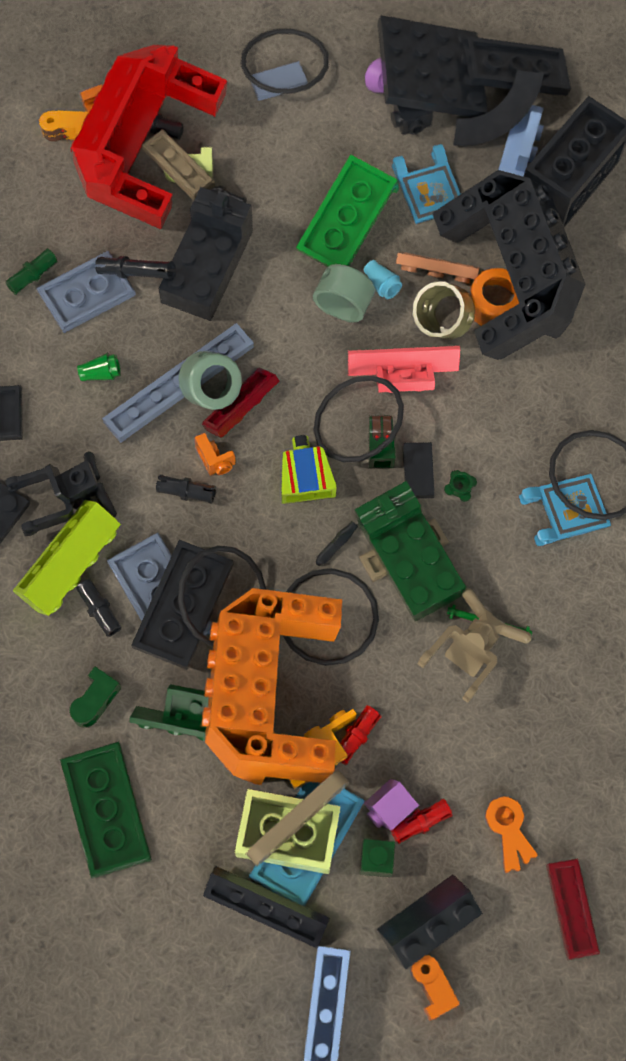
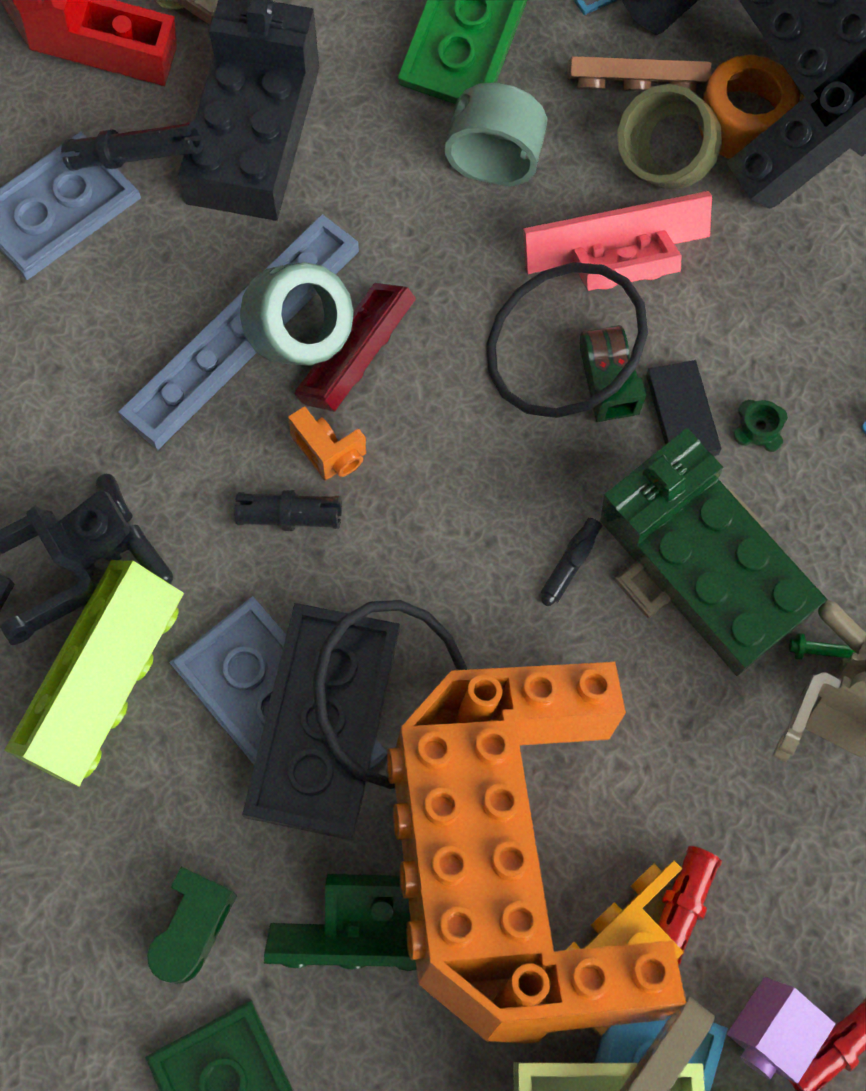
camera: 10 degrees left, 0 degrees up
black pin [76,579,122,637] -> none
green cone [77,353,121,381] -> none
torso [281,435,337,504] -> none
black piece [282,568,379,666] -> none
medium azure cone [364,260,402,299] -> none

